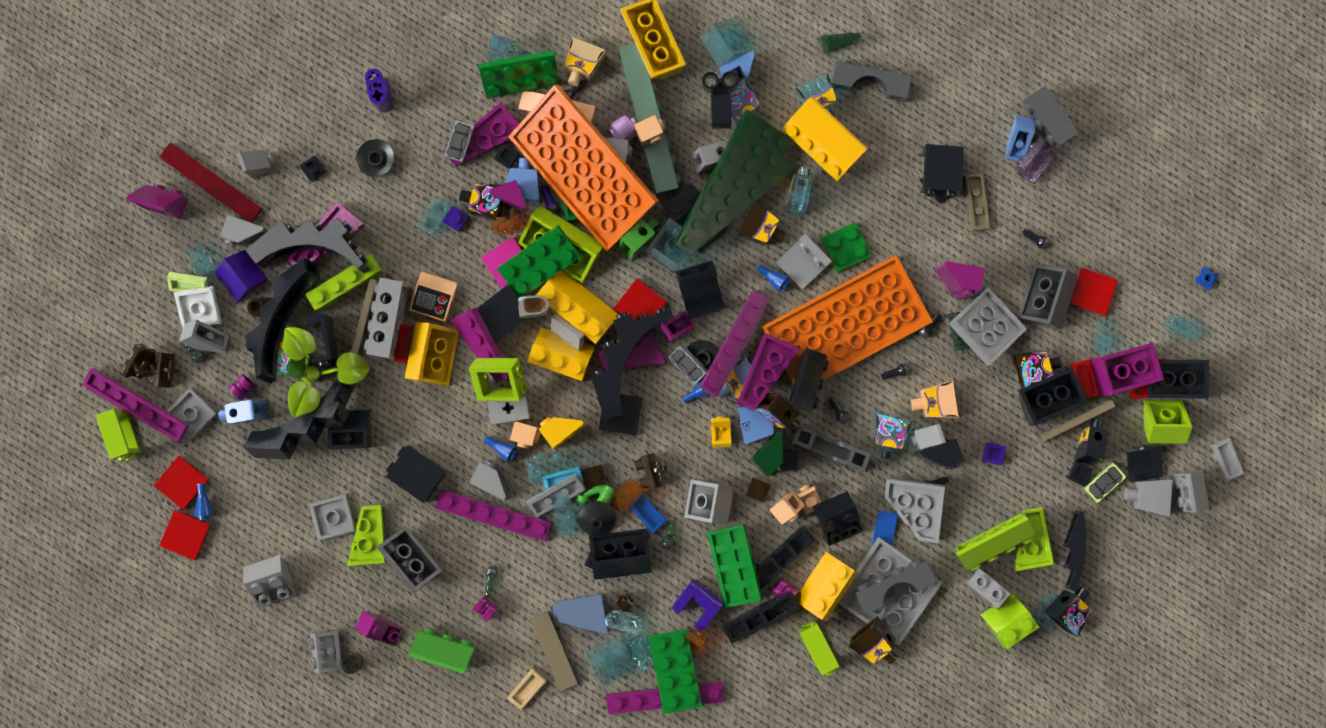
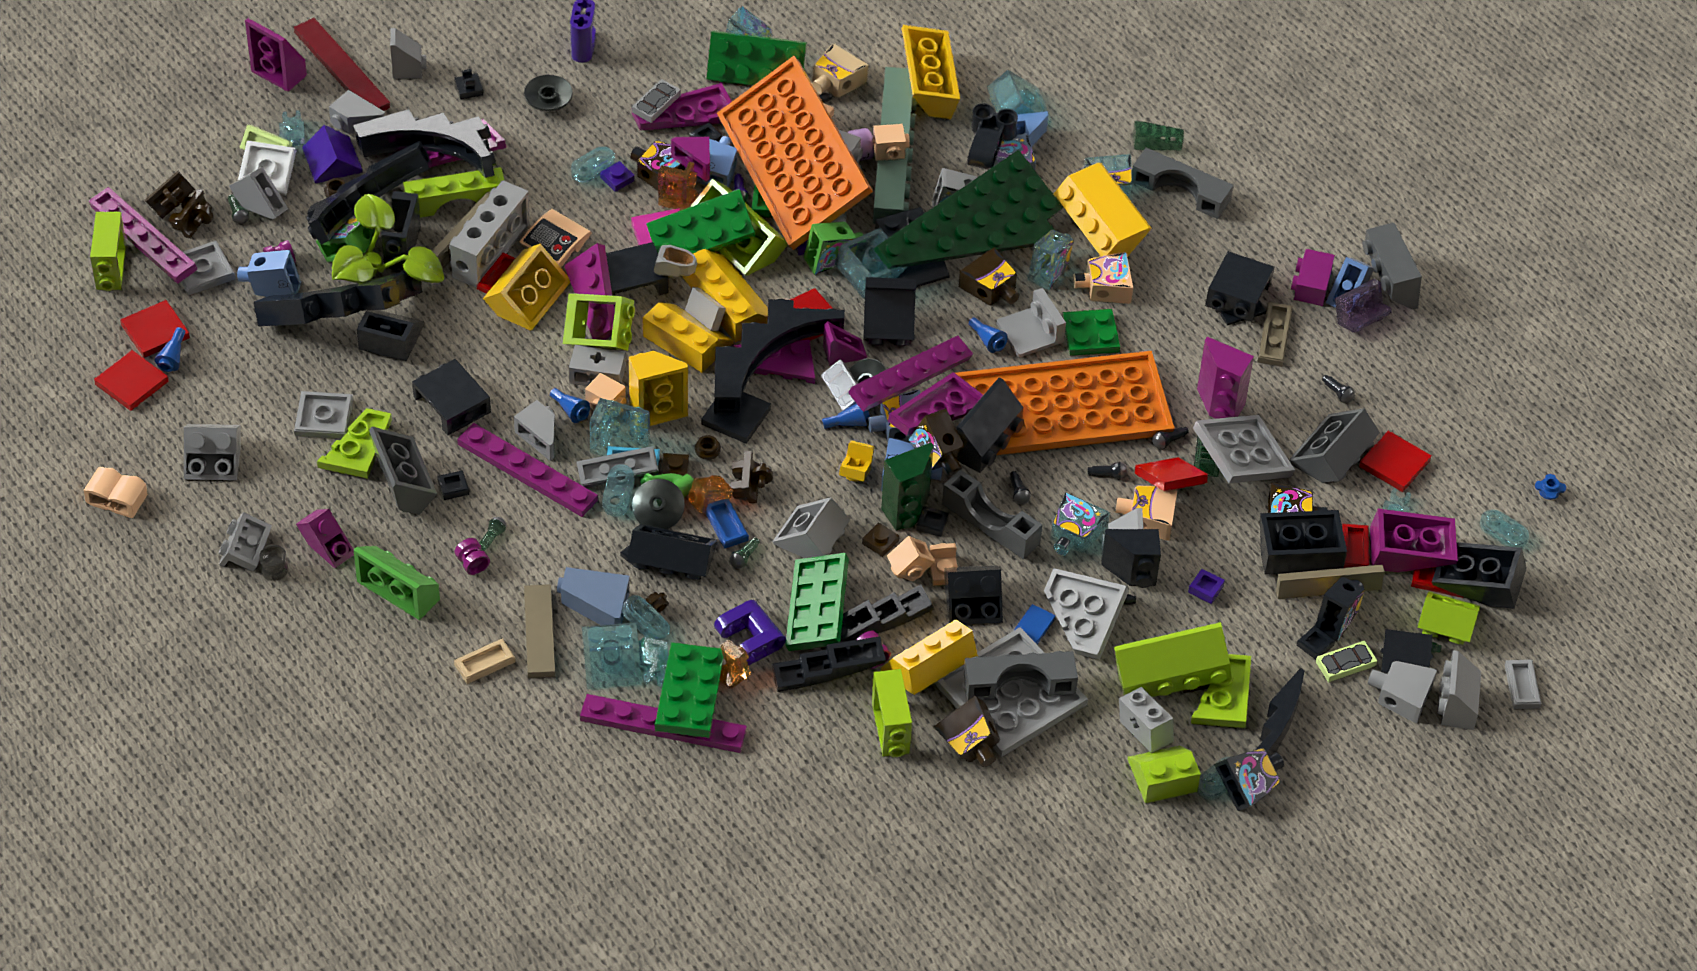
camera: 15 degrees right, 35 degrees down
none -> light nougat brick [84,467,148,518]
none -> black tile [437,470,470,500]
none -> dark brown plate [695,435,721,460]
none -> light nougat torso [1073,252,1133,304]
none -> red tile [1135,457,1208,491]
none -> magenta brick [1291,249,1335,306]

